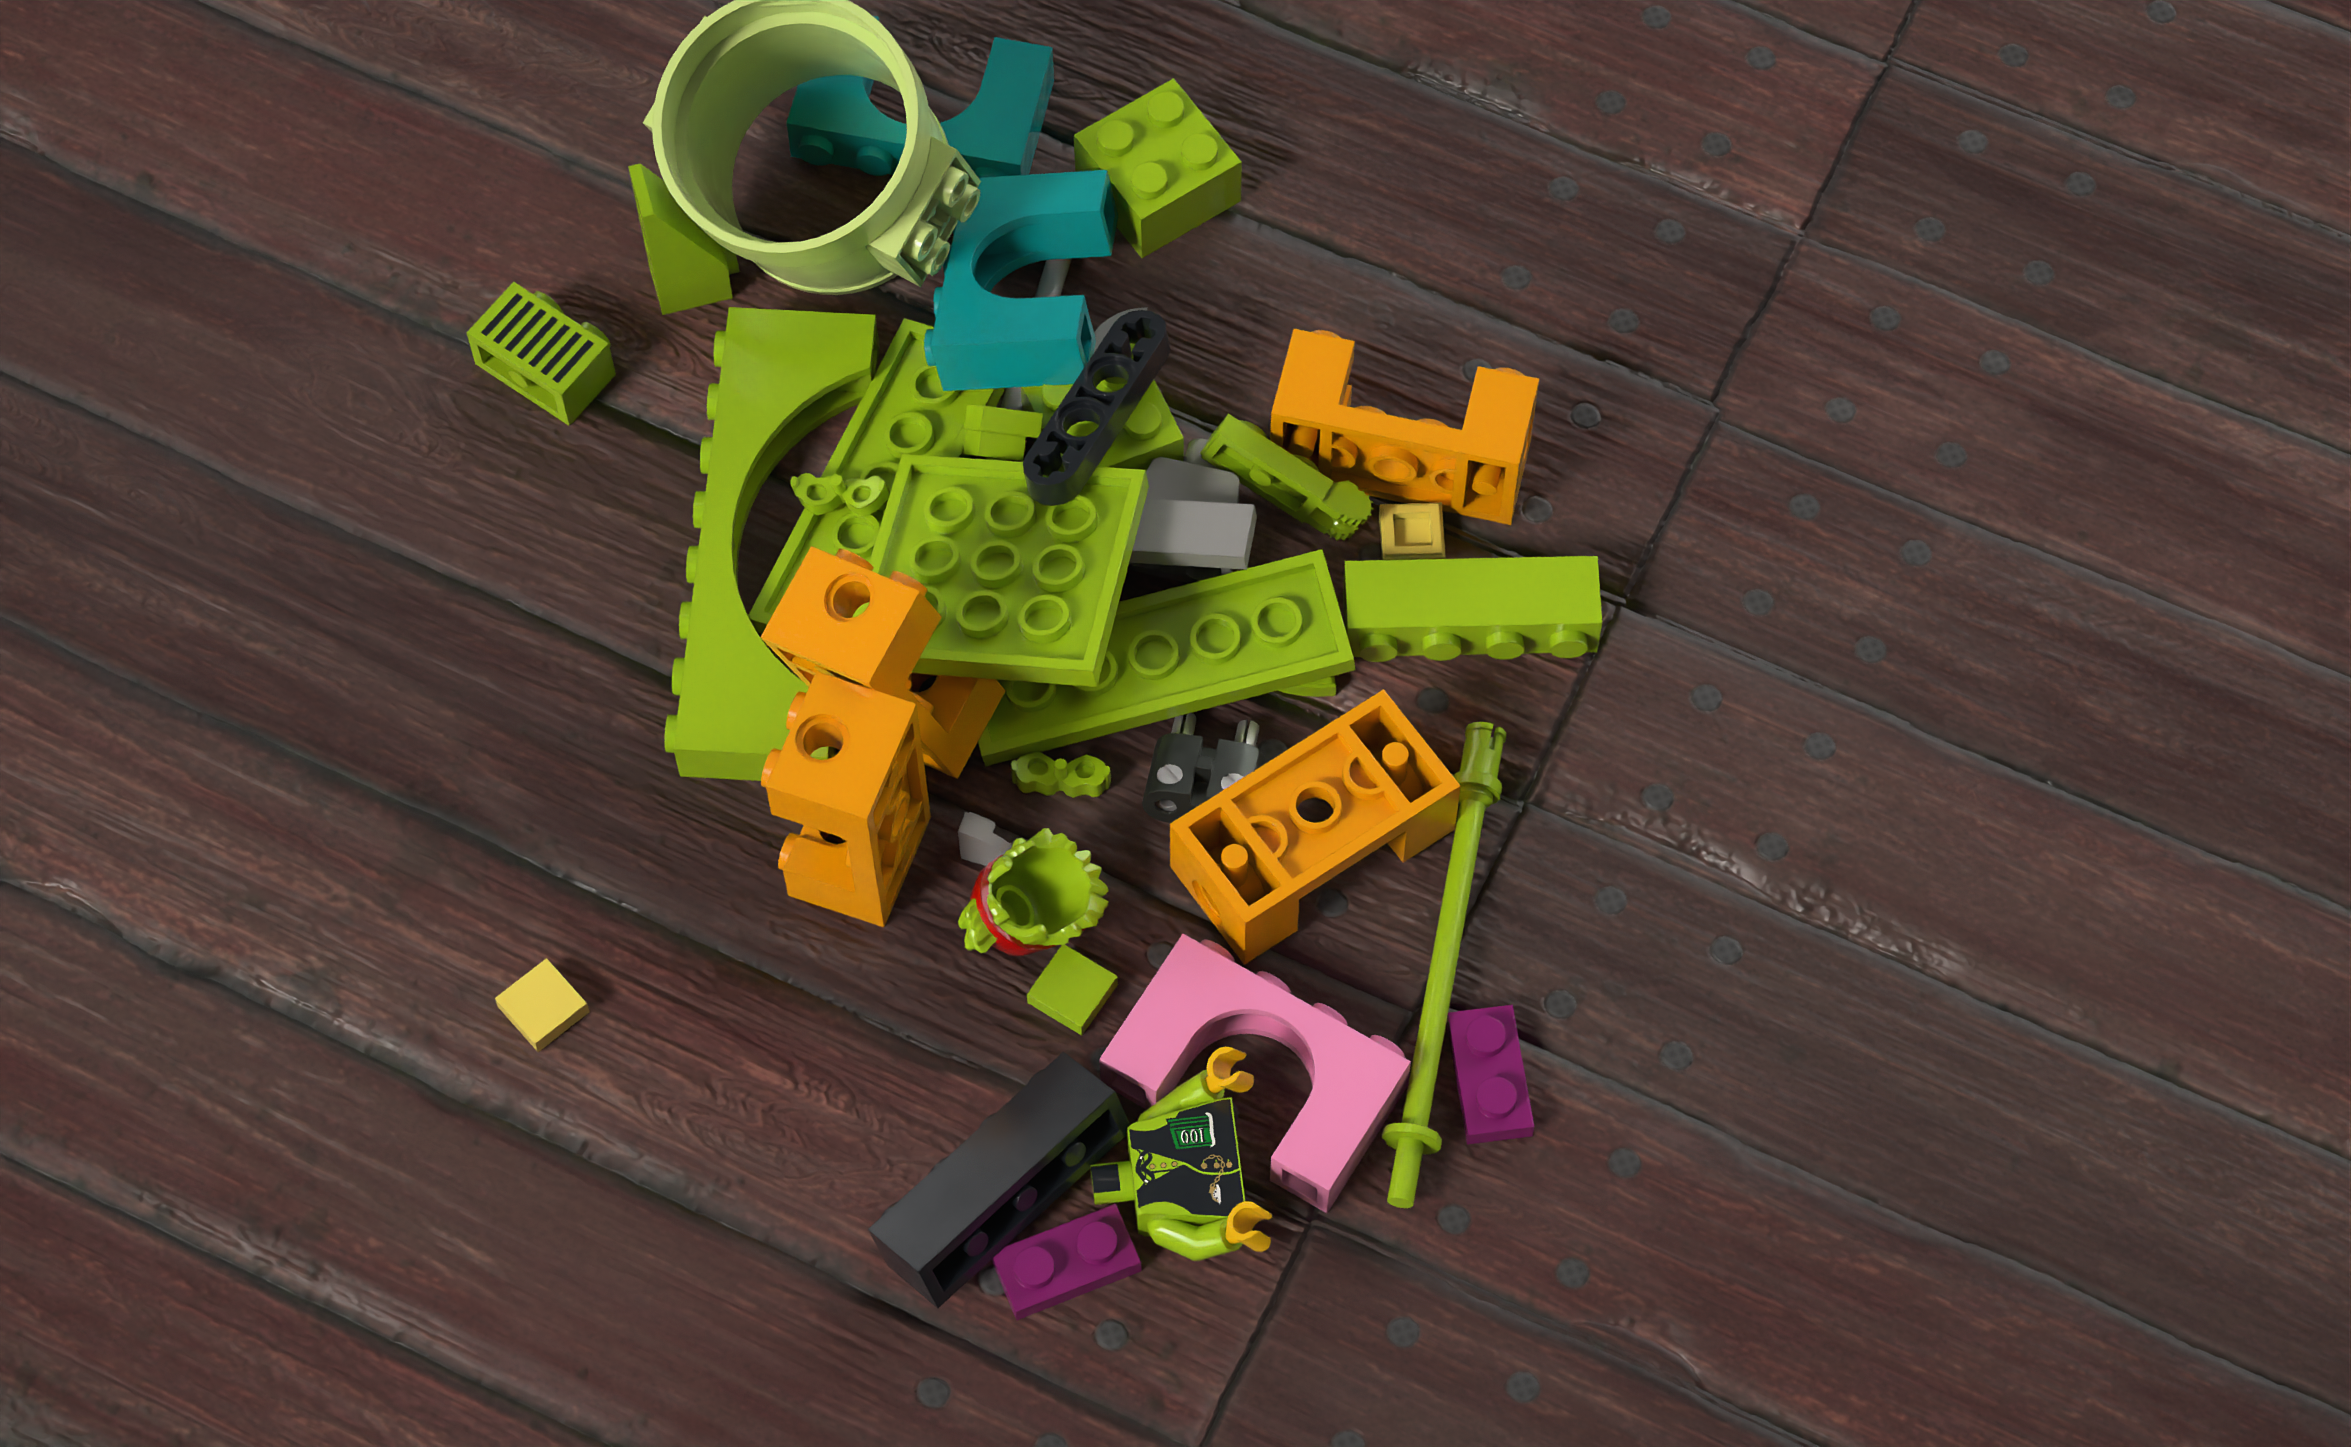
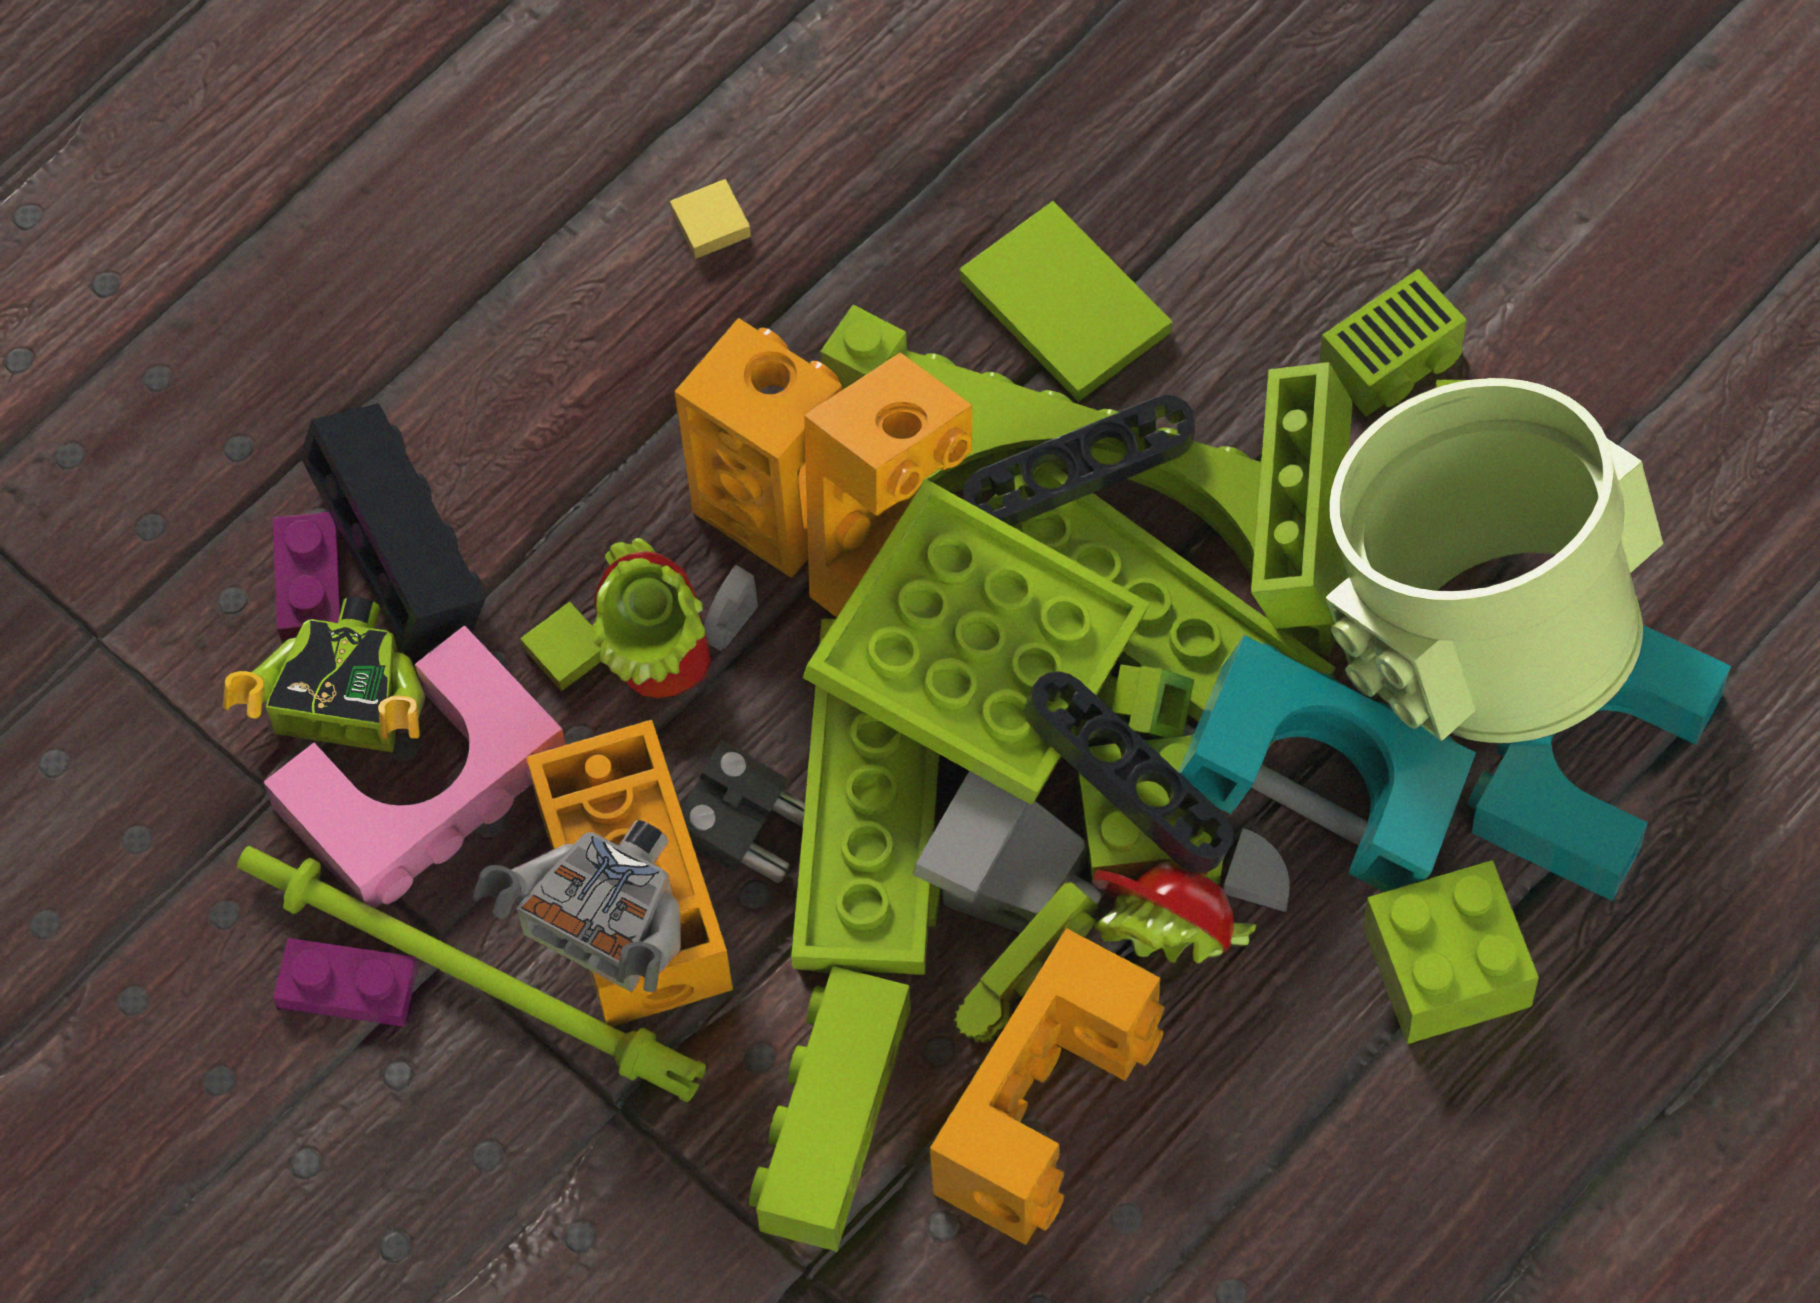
camera: 110 degrees right, 0 degrees up
lime piece [790,473,890,517] -> none
lime piece [1011,752,1111,798] -> none
light yellow tile [1379,502,1446,560] -> none
none -> torso [473,820,681,992]
none -> lime brick [820,305,907,389]
none -> lime tile [959,201,1173,402]
none -> black beam [963,395,1195,526]
none -> hair [1093,861,1256,963]
none -> lime brick [1251,362,1353,629]

